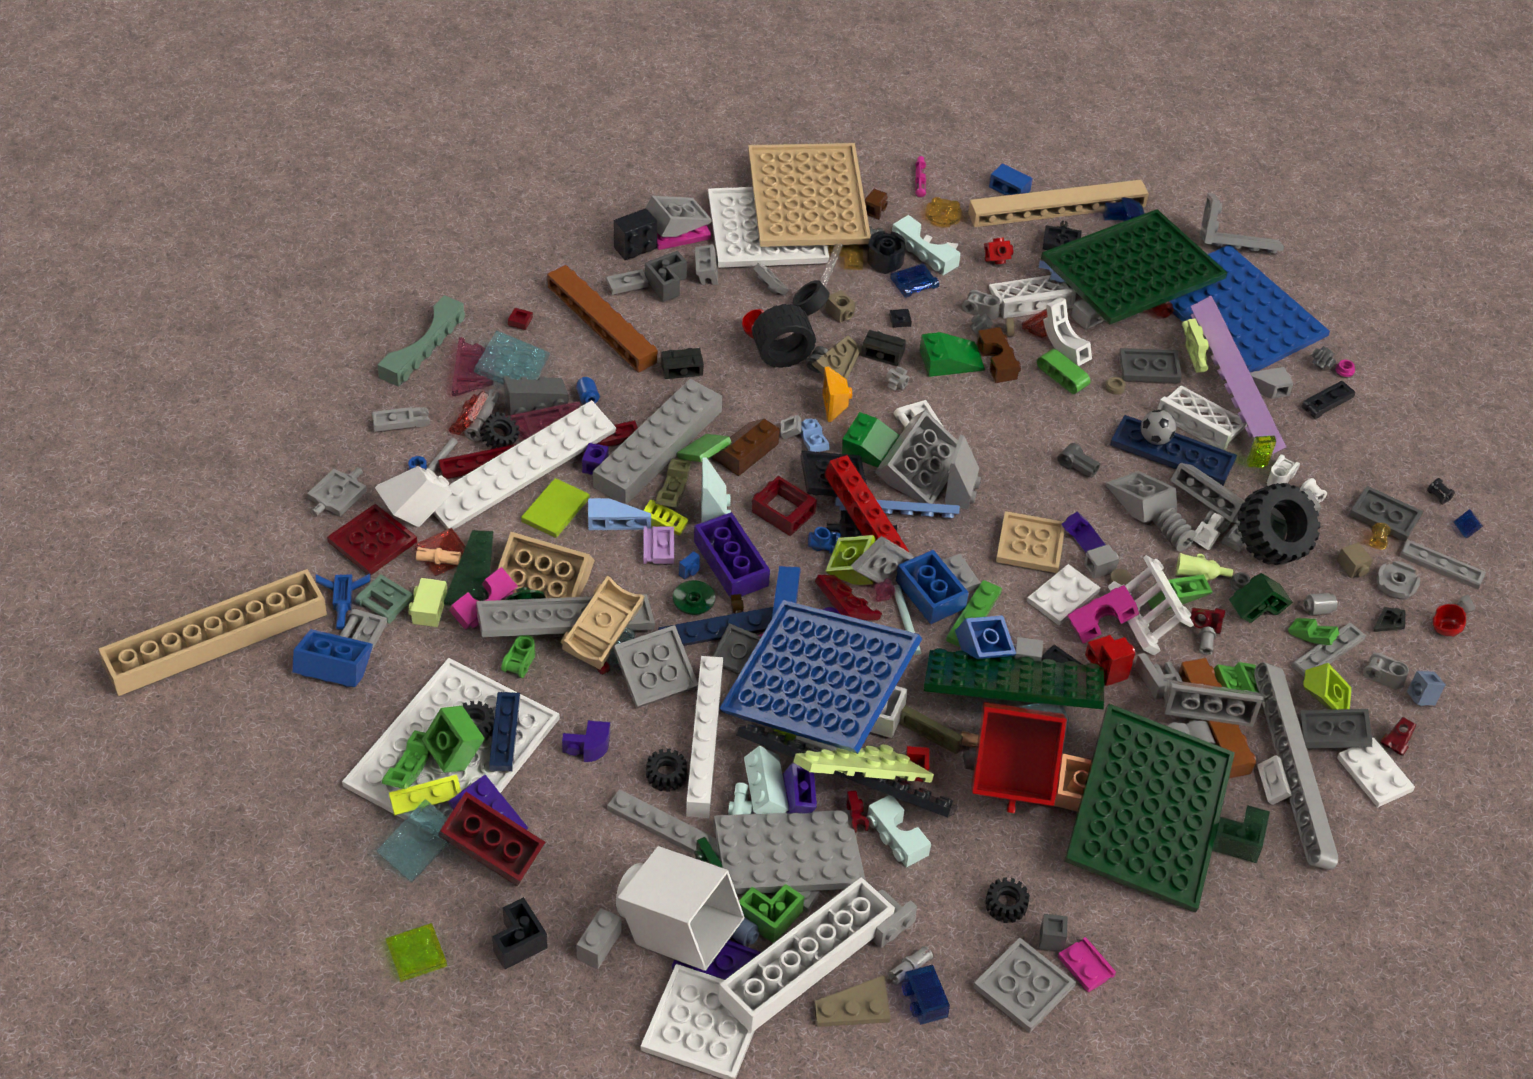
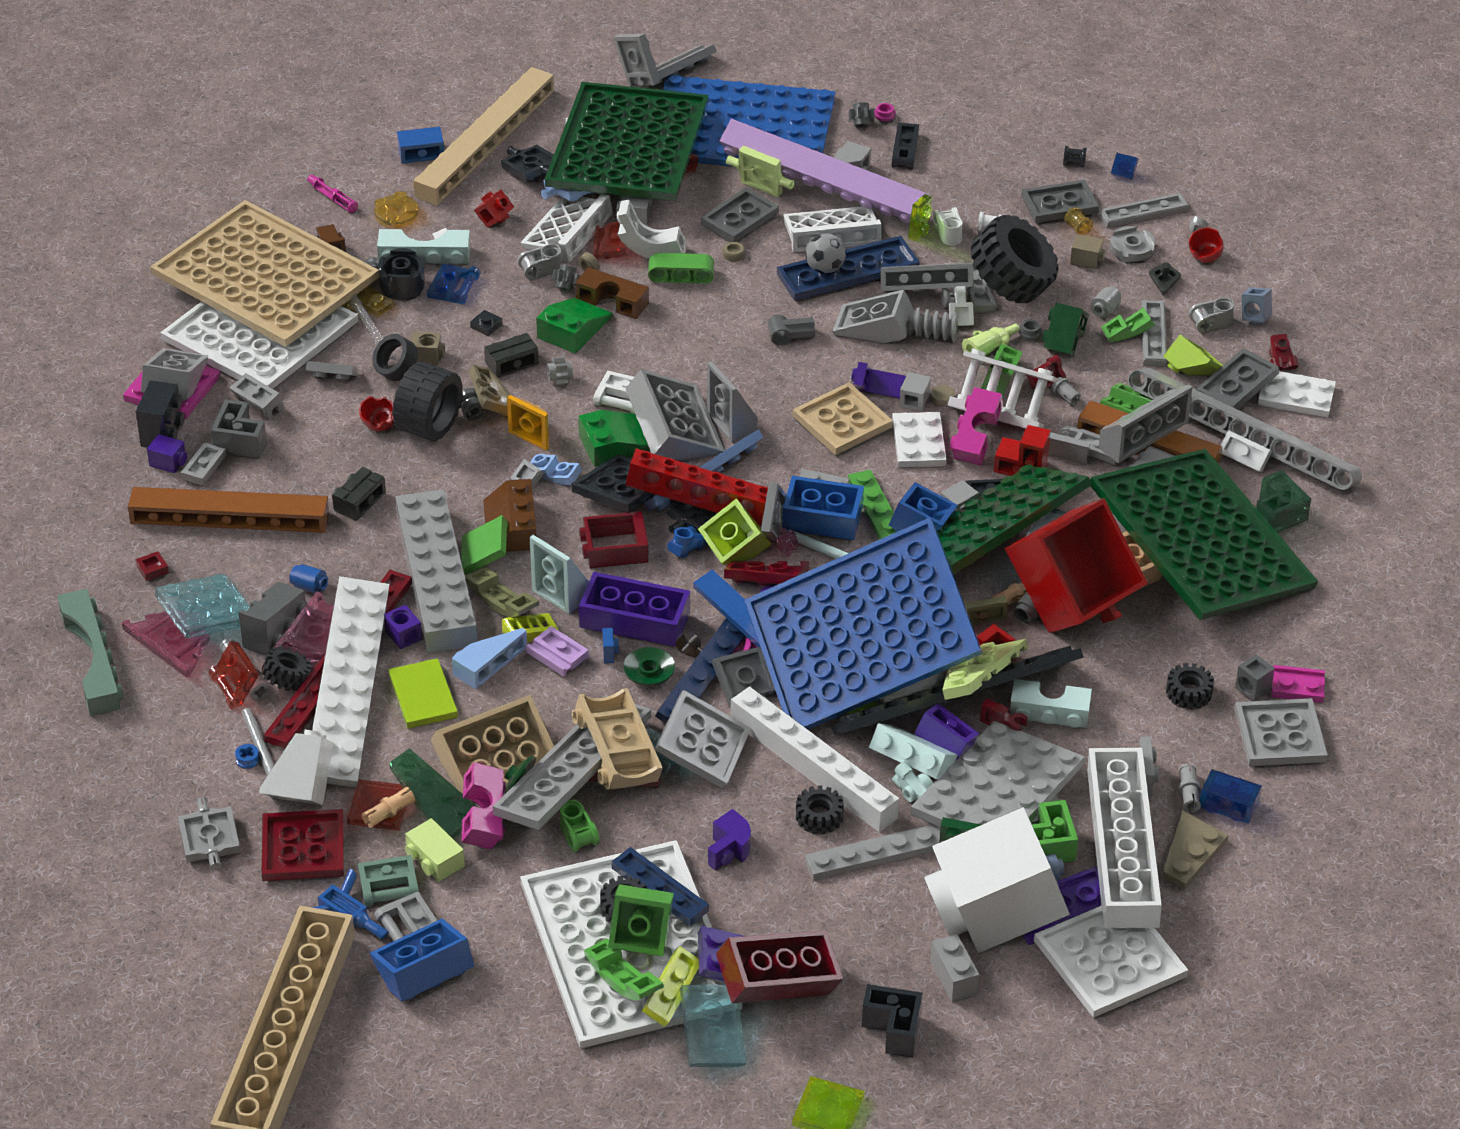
camera: 45 degrees left, 5 degrees down
light grey hinge [372,407,431,432] -> none
clear blue brick [1103,197,1145,222] -> none
none -> dark purple brick [147,434,187,473]

